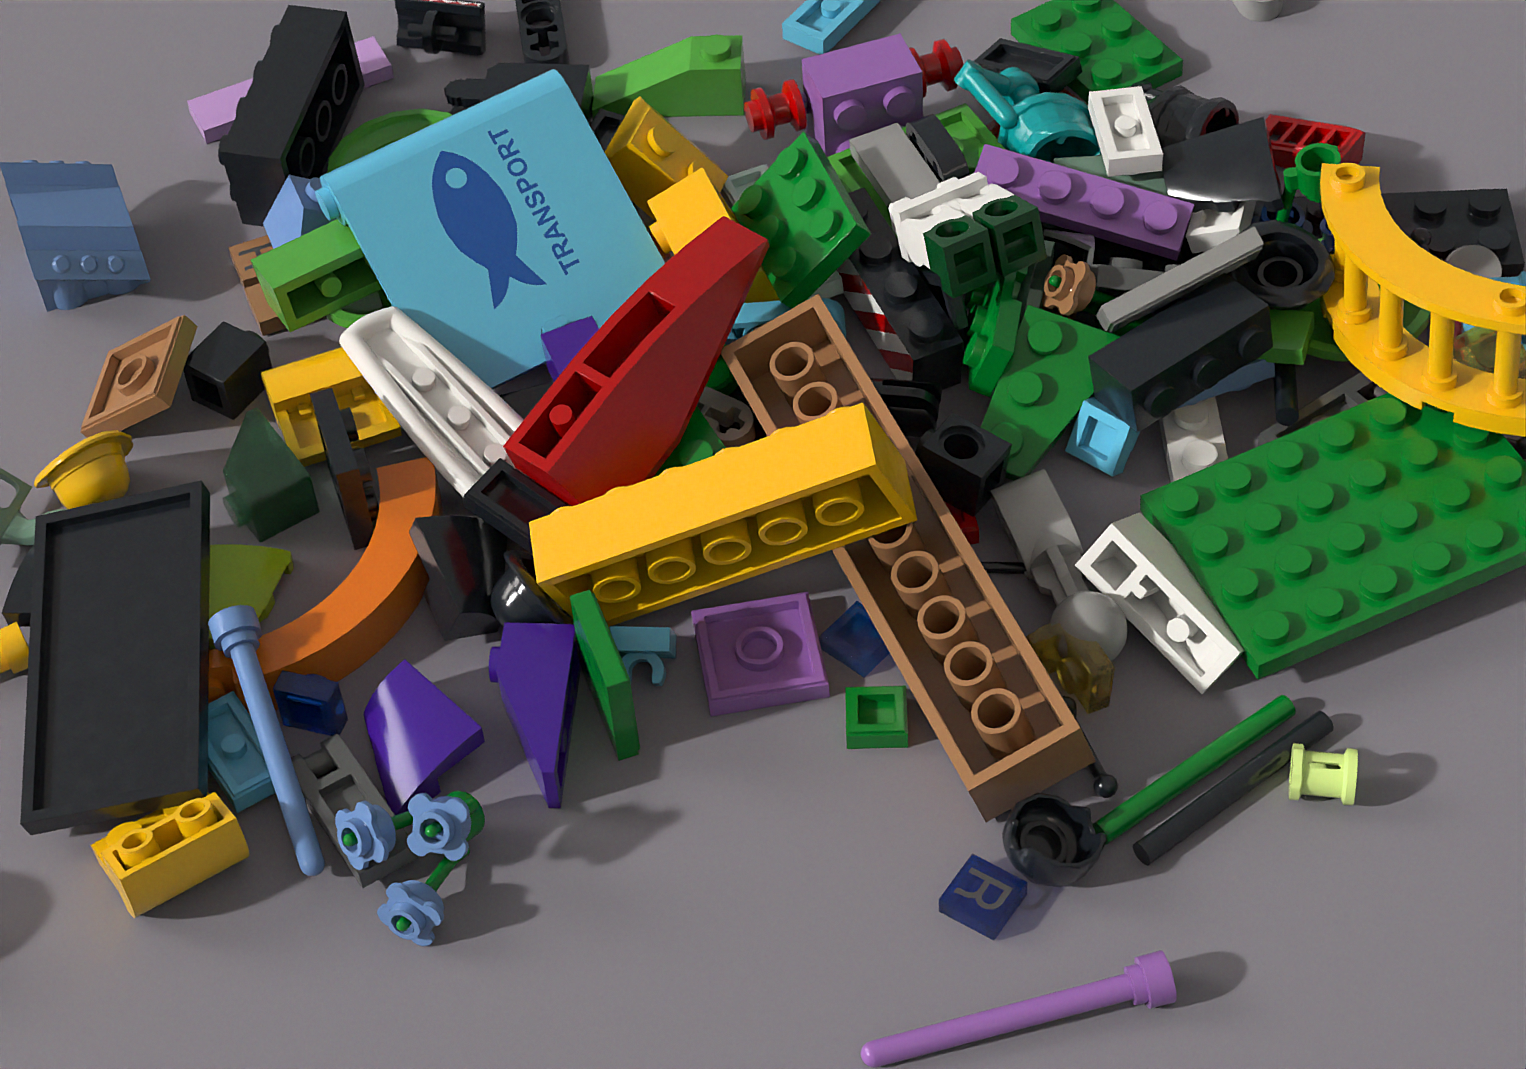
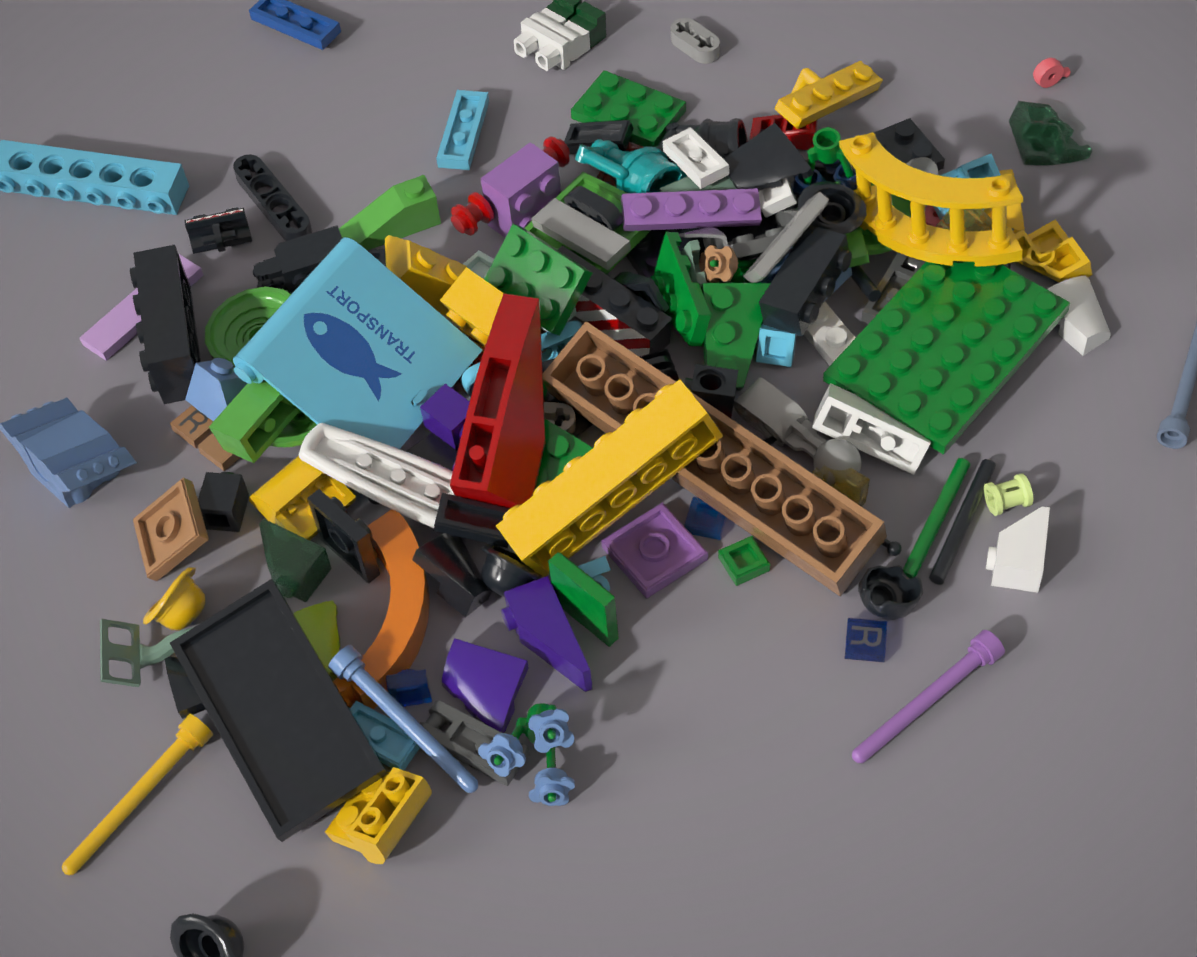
camera: 25 degrees left, 5 degrees up
dark green hips [888,172,1047,298] -> none
none -> yellow plate [775,61,883,129]
none -> white slope [985,506,1050,593]

